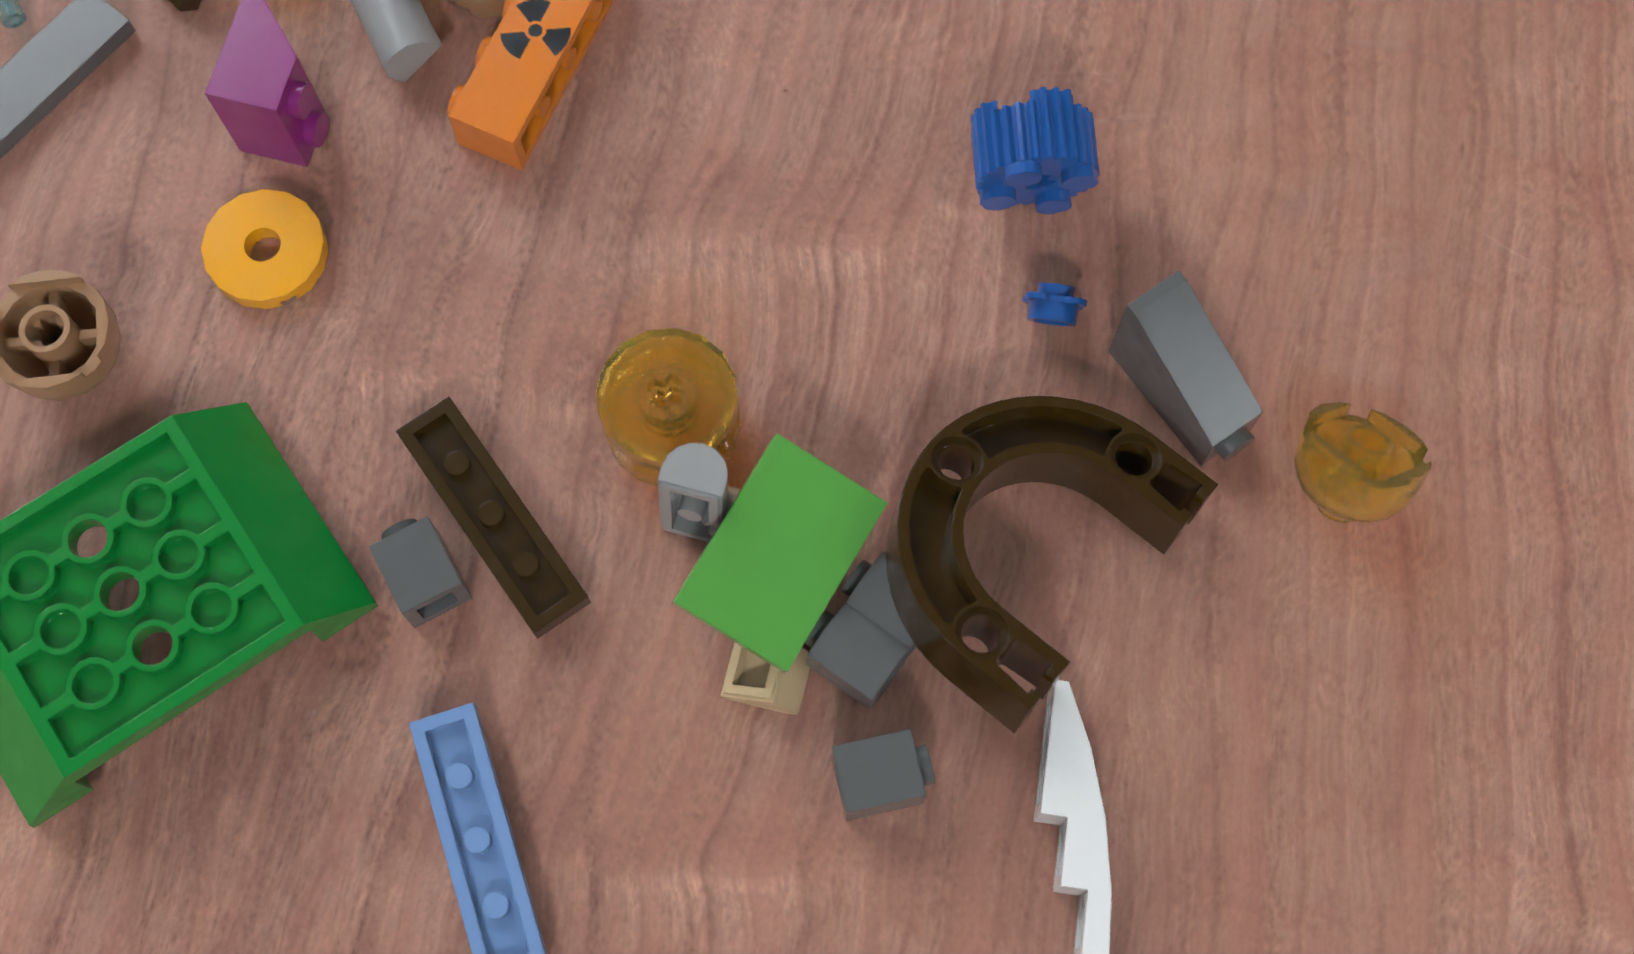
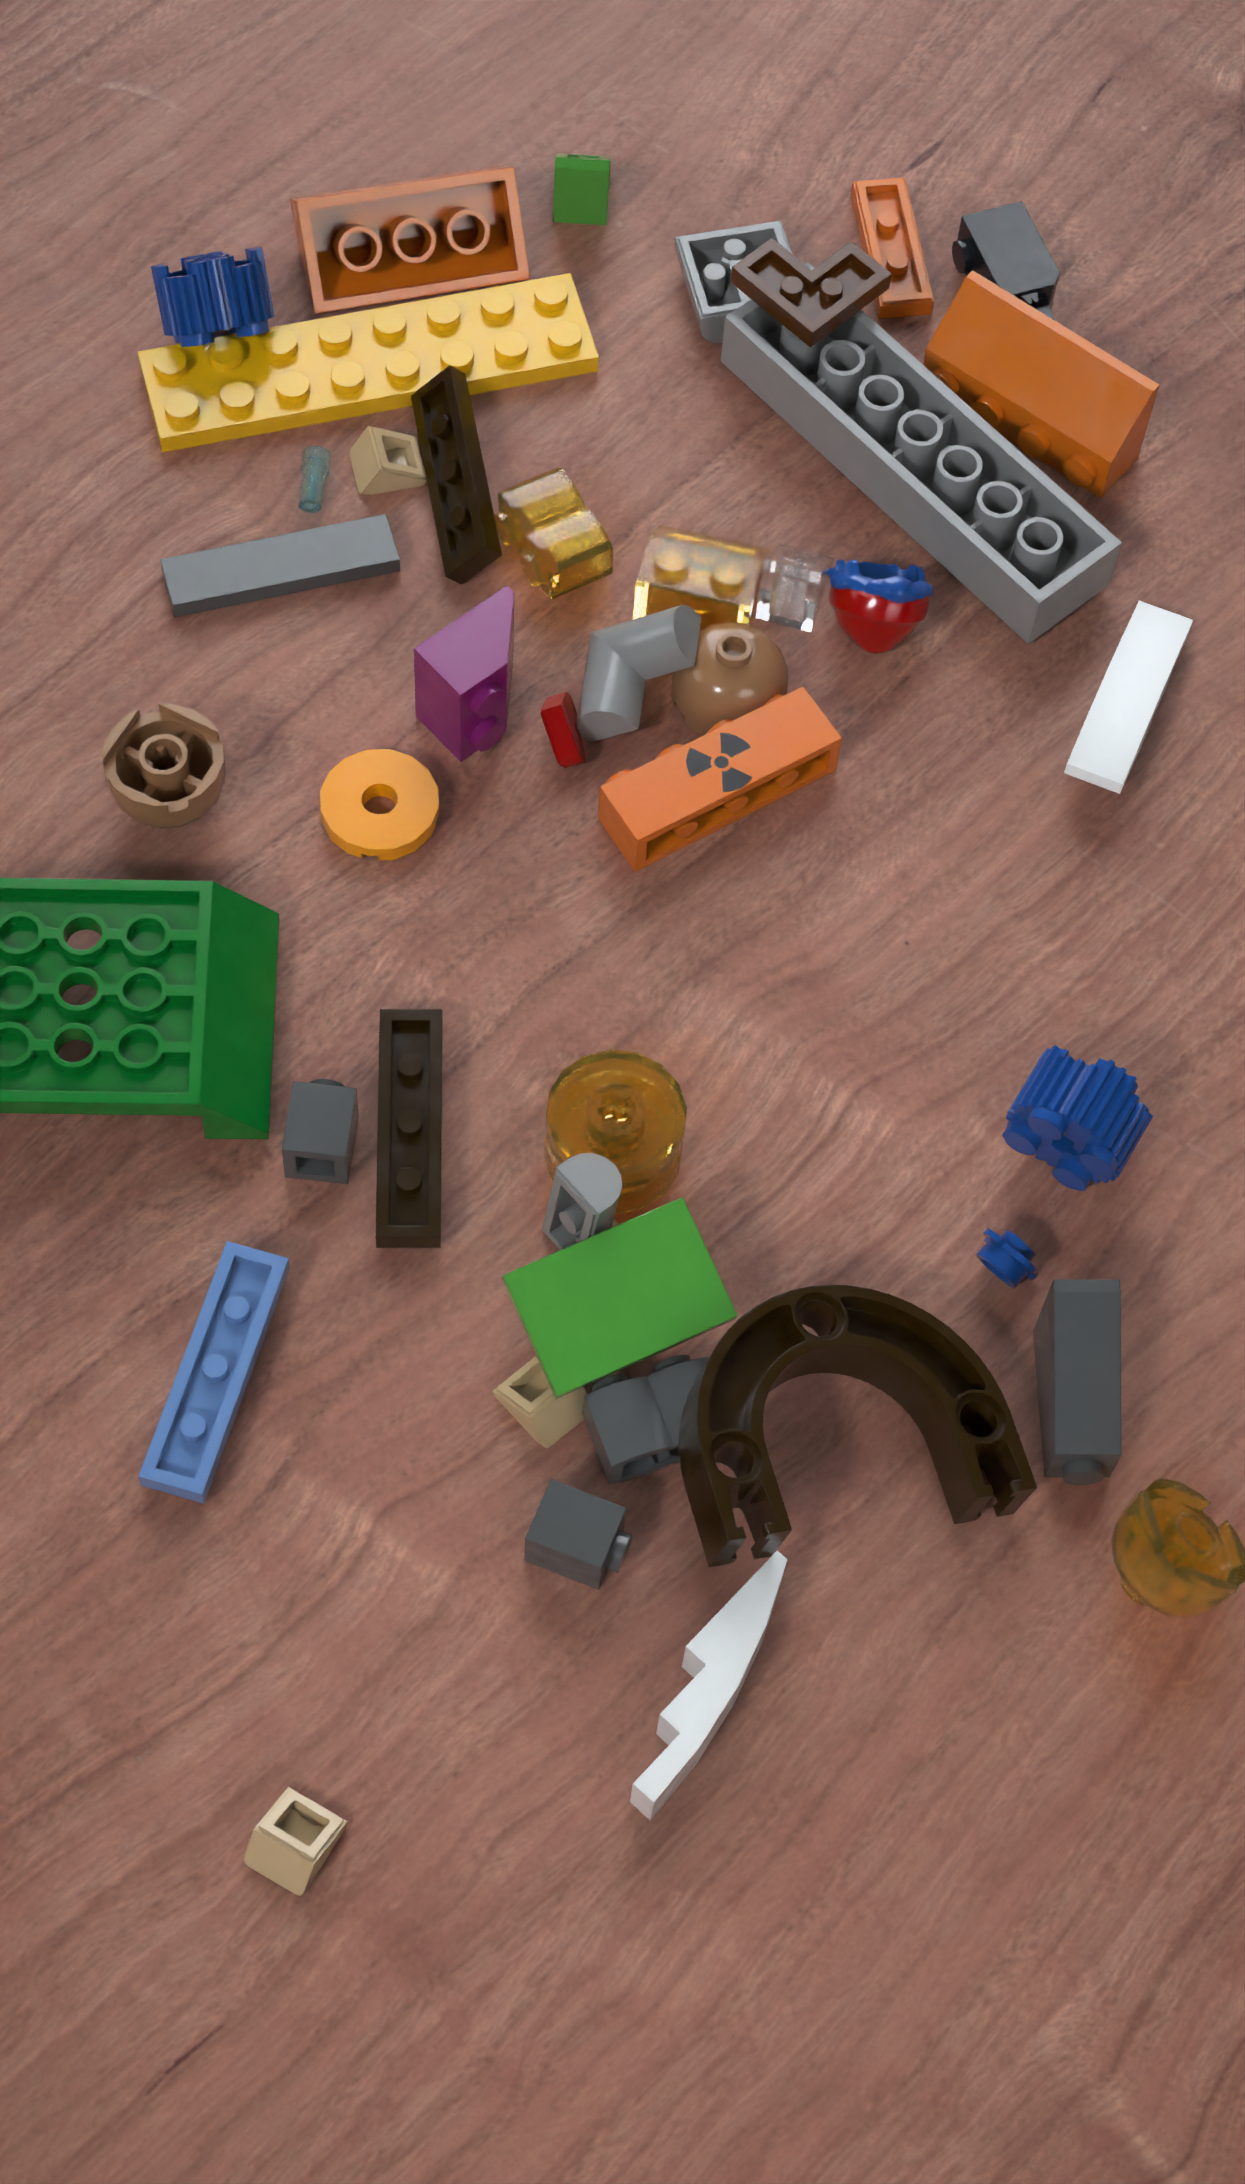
camera: 30 degrees right, 10 degrees down
none -> red tile [540,691,586,769]

